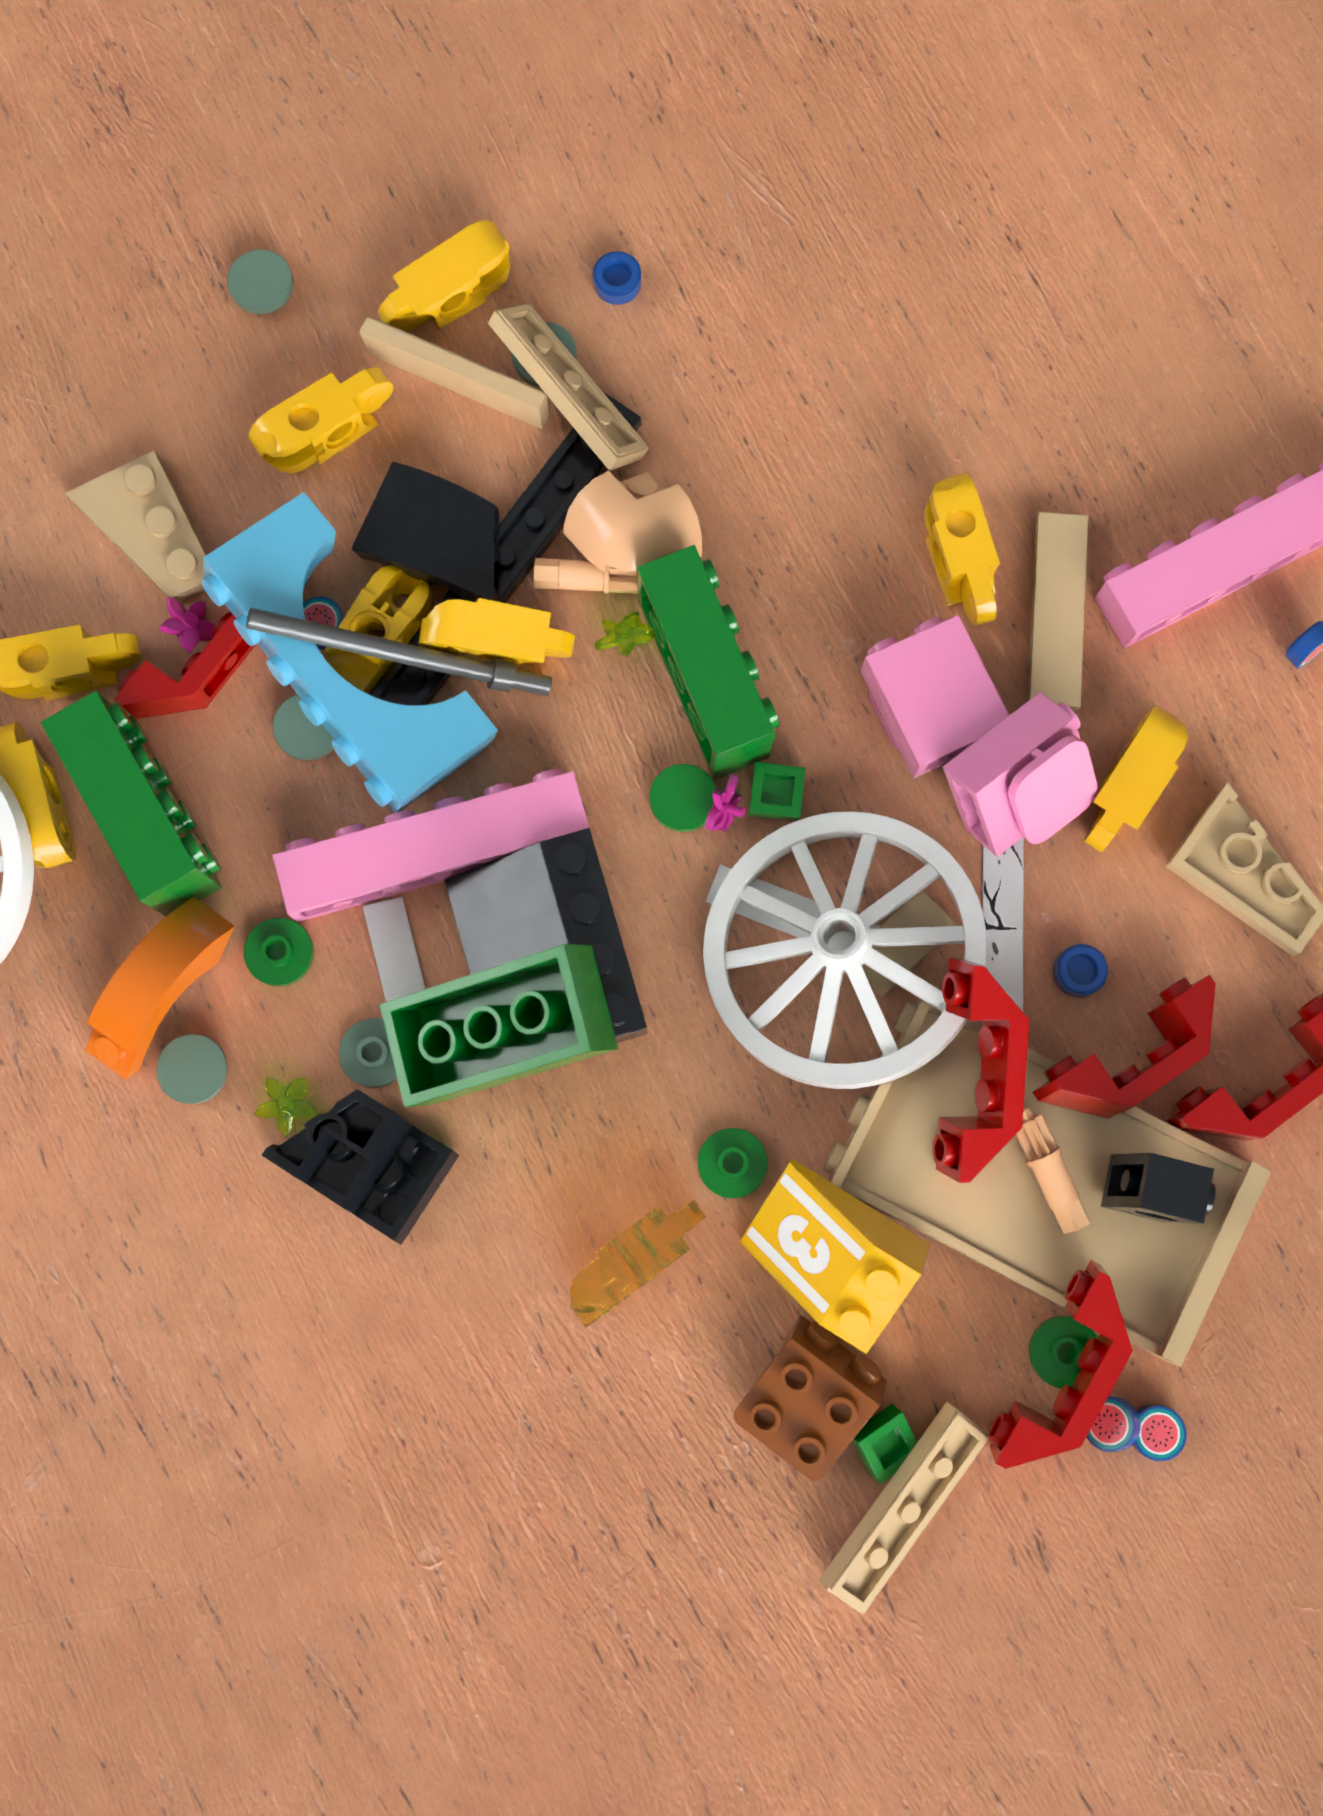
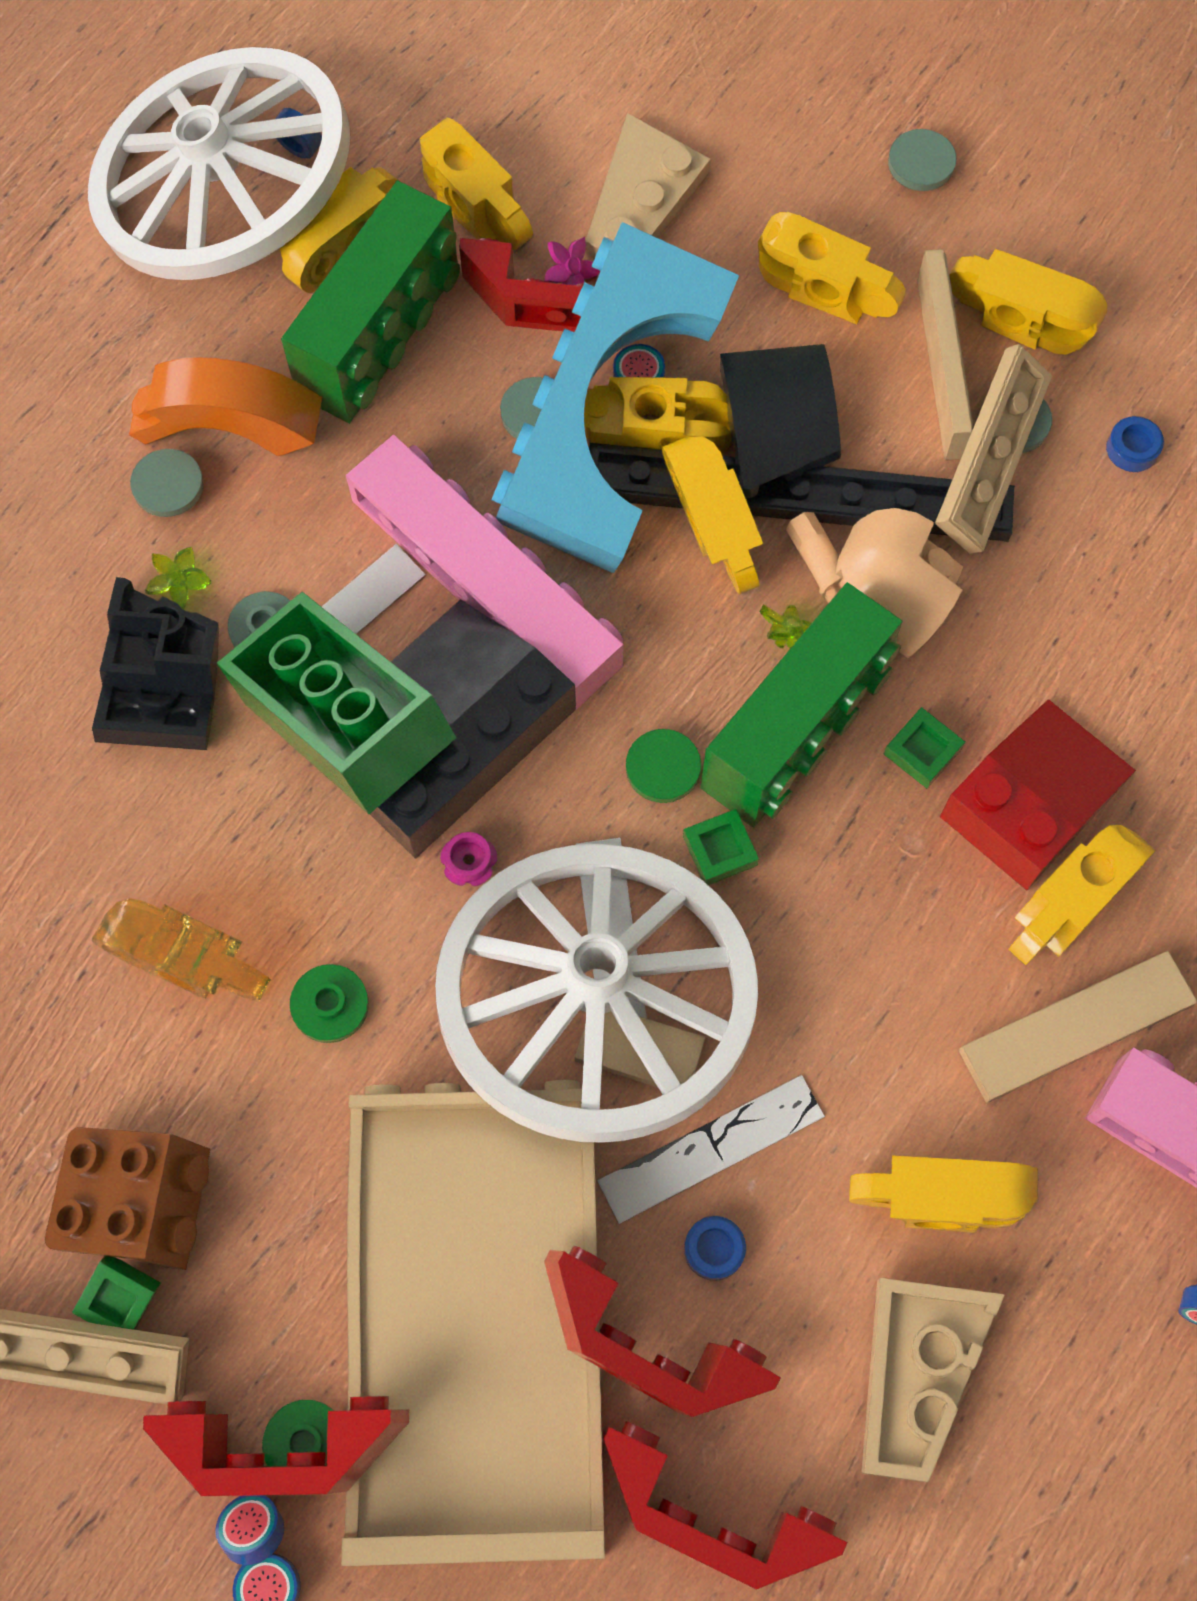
camera: 60 degrees right, 10 degrees down
green piece [244,918,314,987] -> none
dark grey bar [246,607,552,696] -> none
dark pink plant [704,773,745,832] -> none
yellow slope [740,1159,931,1354] -> none
bright pink brick [860,615,1009,779] -> none
red slope [932,958,1030,1183] -> none
bright pink brick [943,692,1097,857] -> none
light nougat piece [1015,1107,1090,1234] -> none
black brick [1101,1153,1216,1224] -> none
none -> dark pink plate [440,832,497,886]
none -> green plate [883,707,966,789]
none -> red slope [940,699,1136,891]

